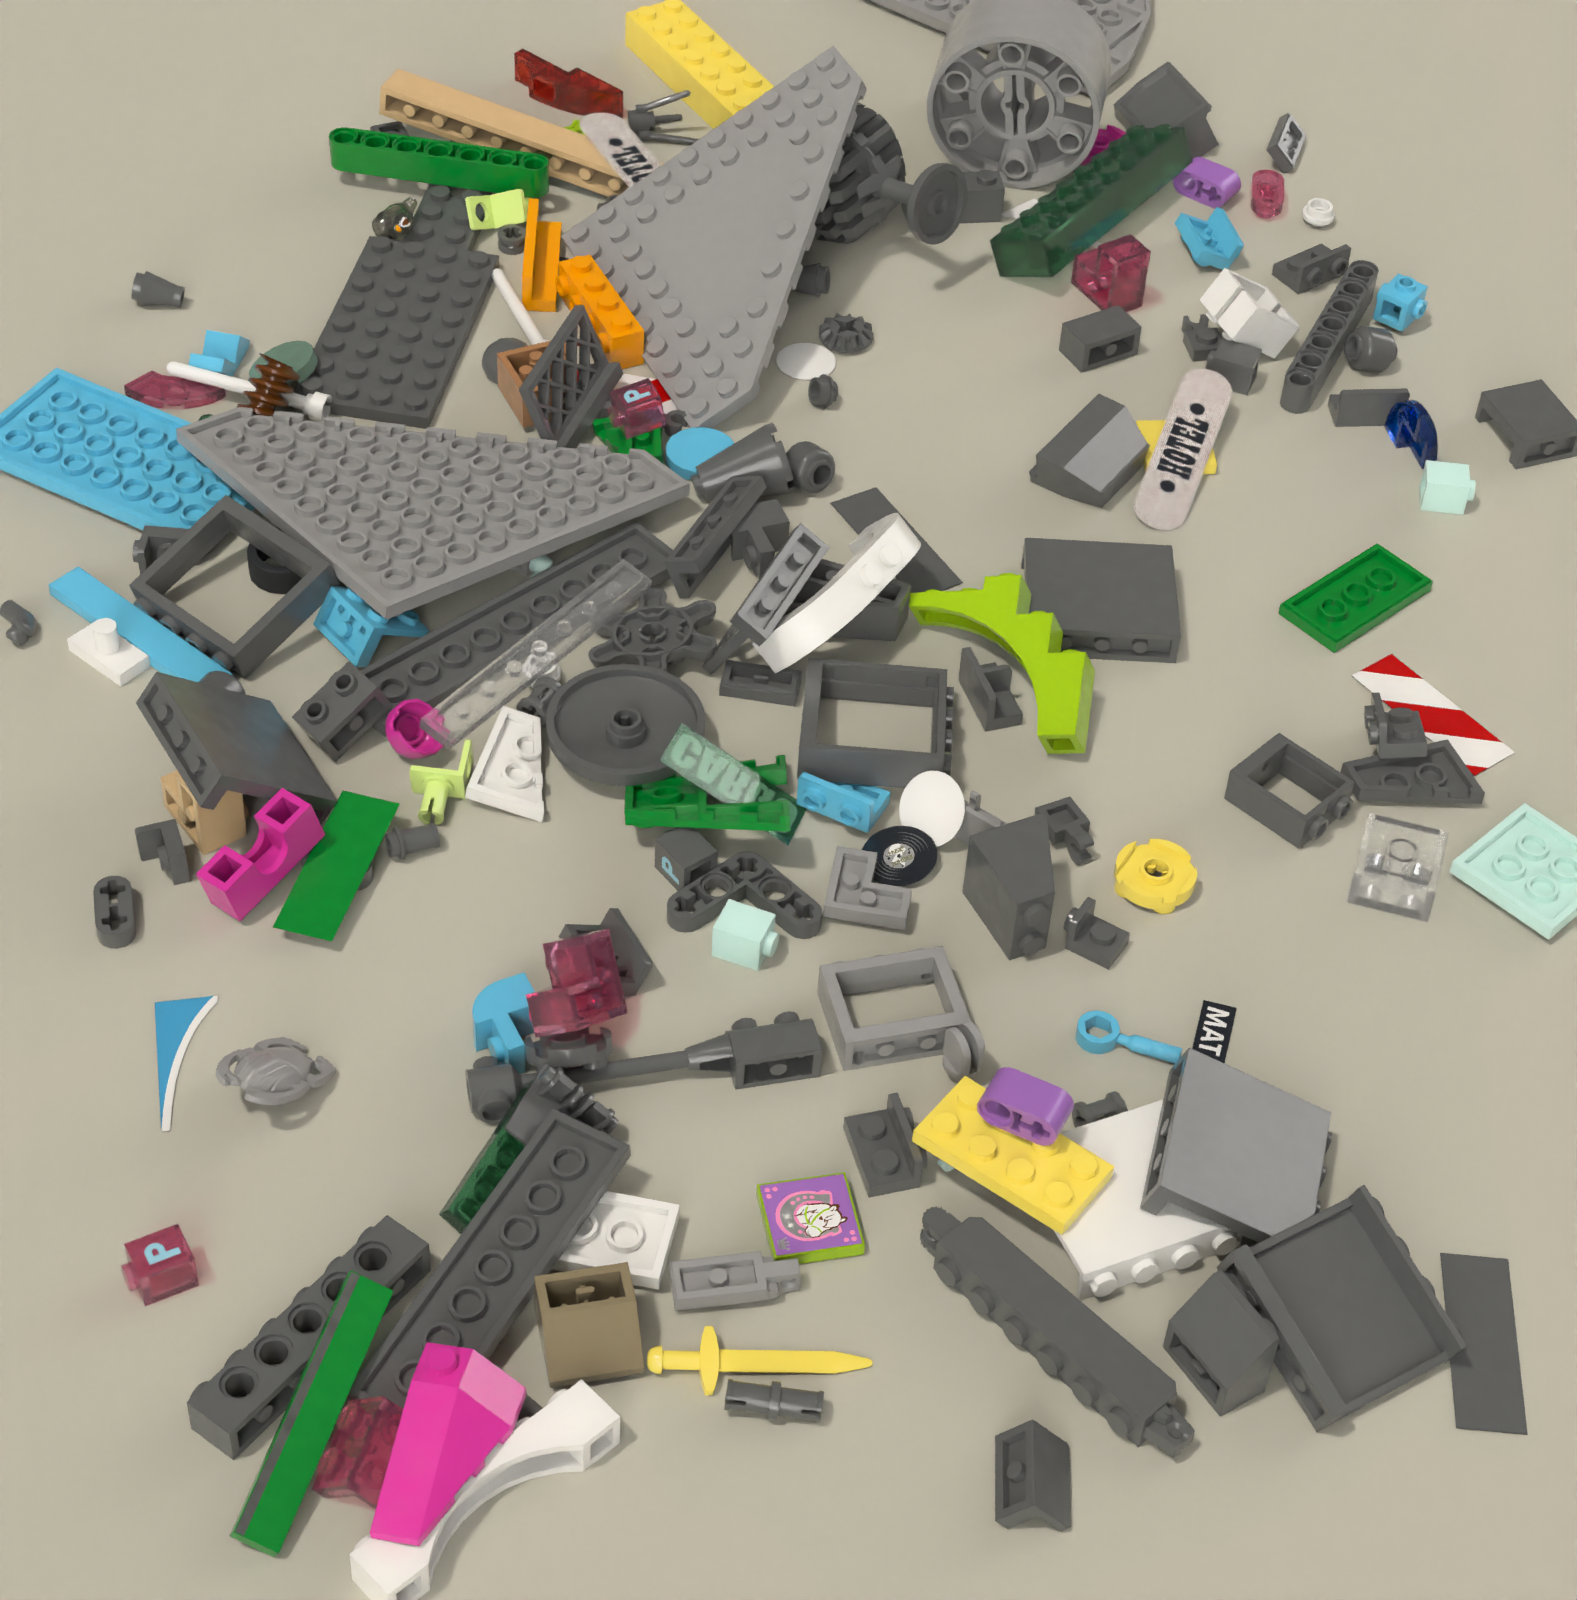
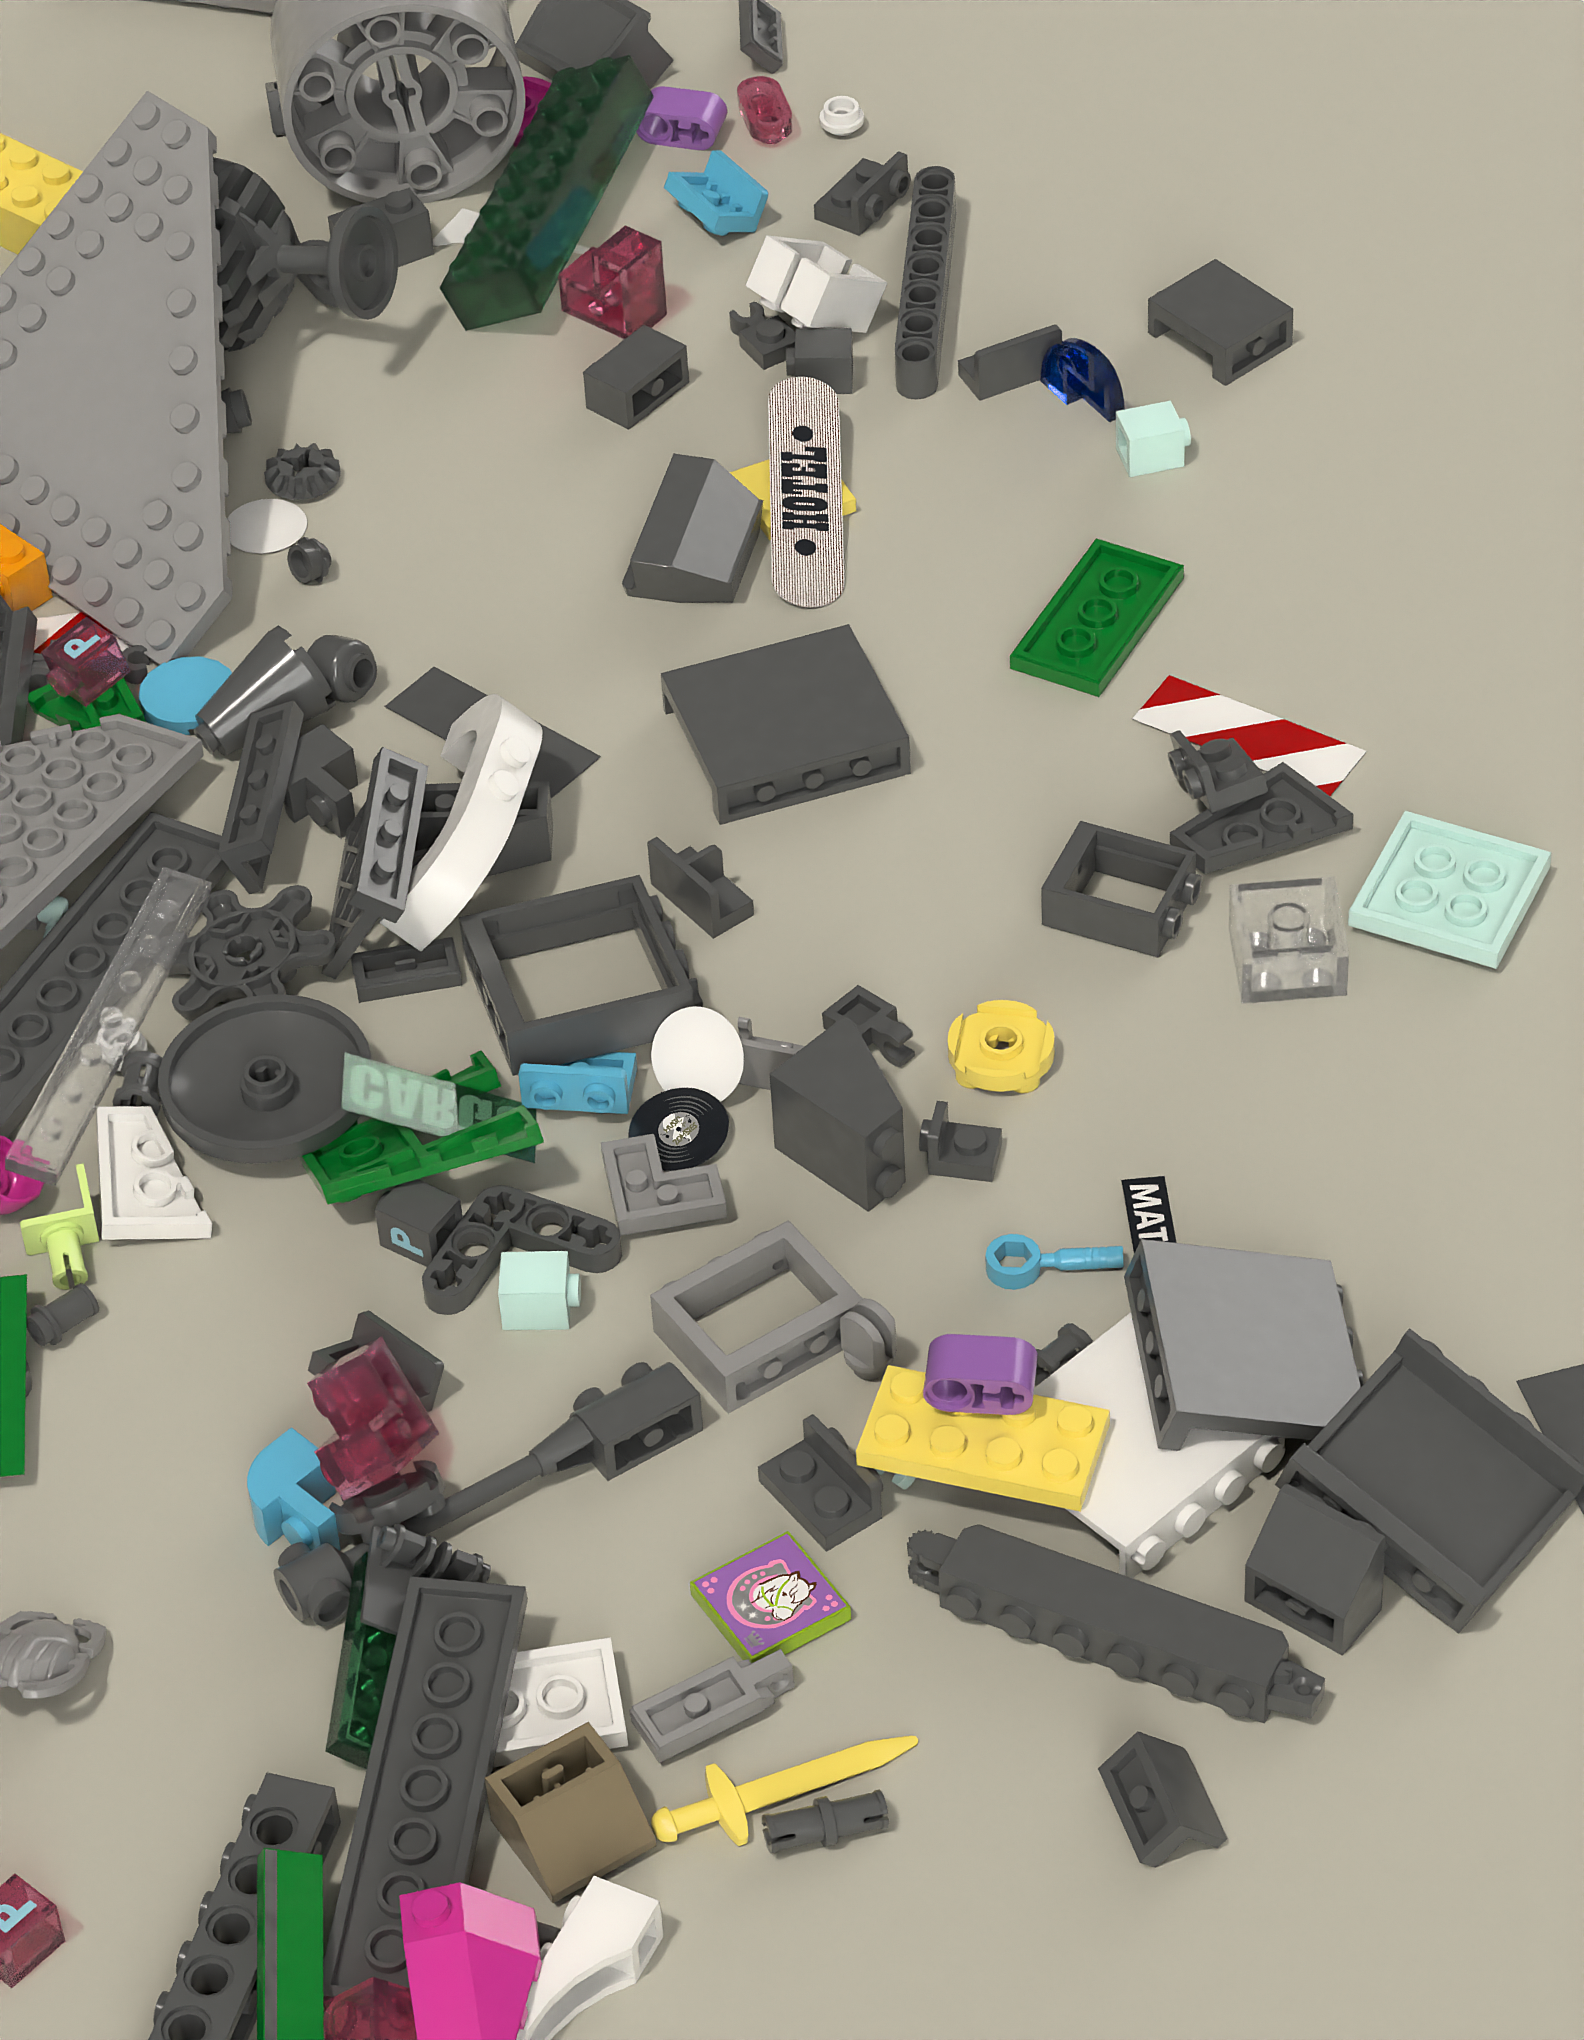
camera: 15 degrees left, 0 degrees up
lime arch [909,573,1095,754] -> none
dark grey head [1344,326,1398,373] -> none
medium azure brick [1373,273,1428,332] -> none

